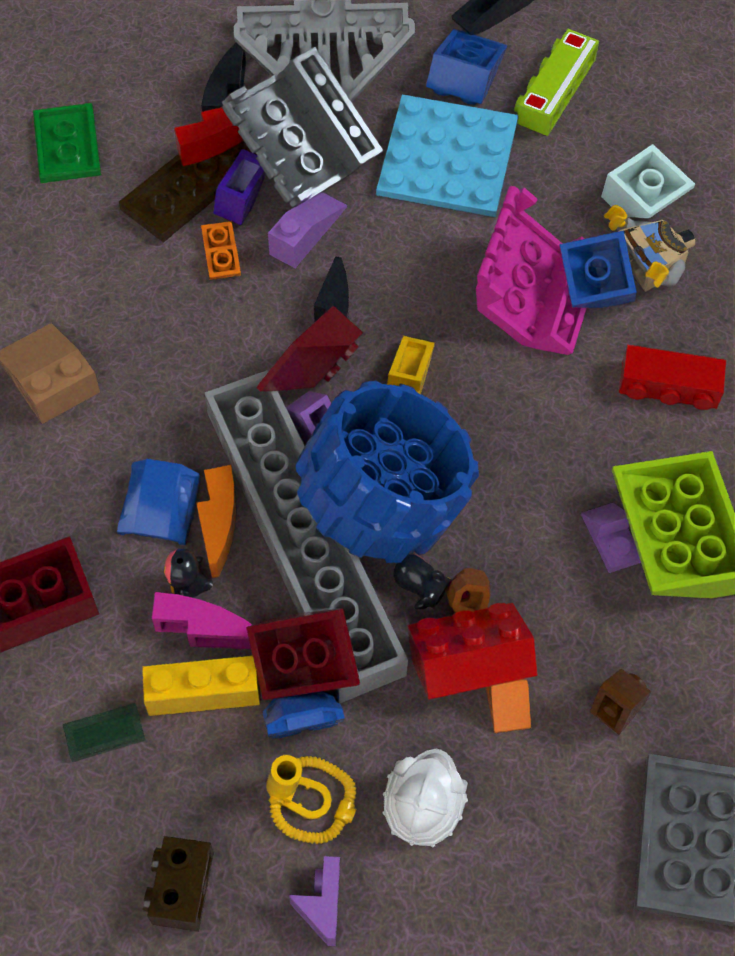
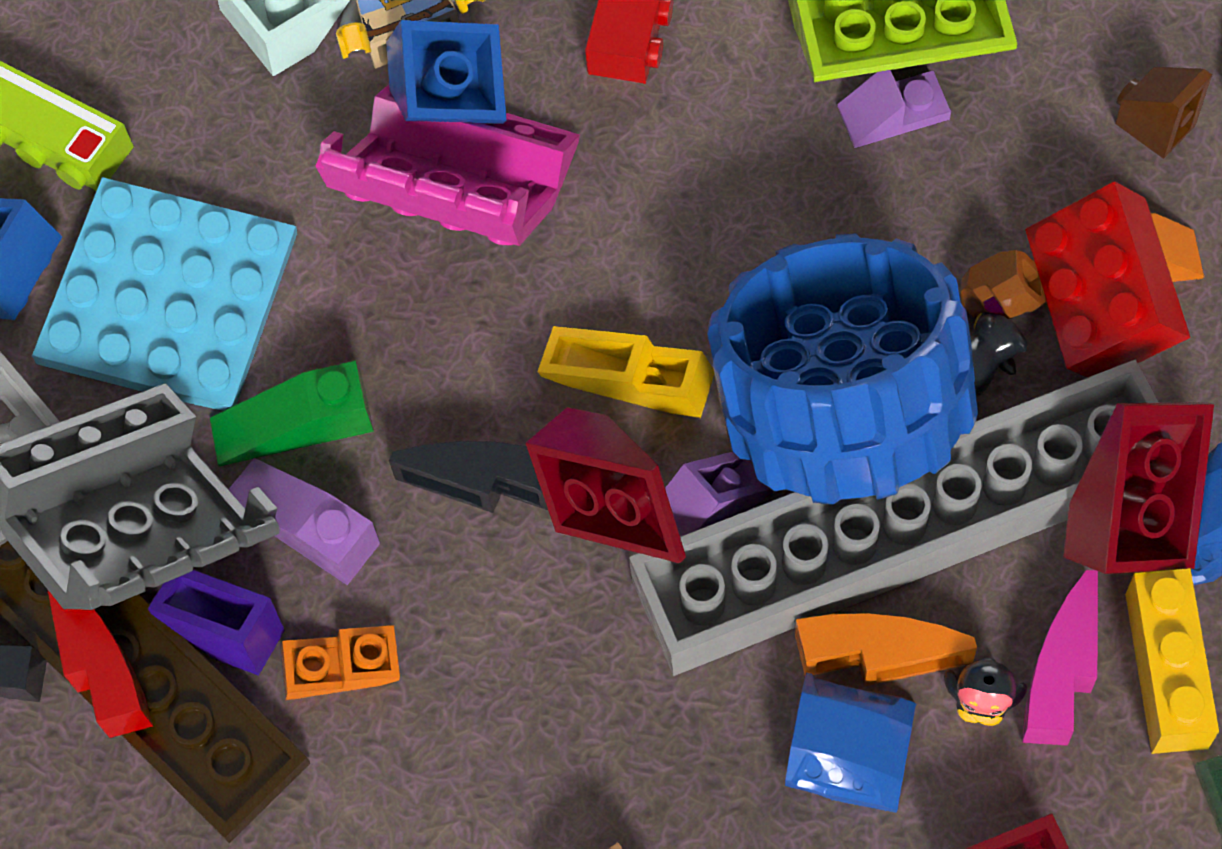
camera: 80 degrees left, 5 degrees up
none -> green slope [210,361,374,467]

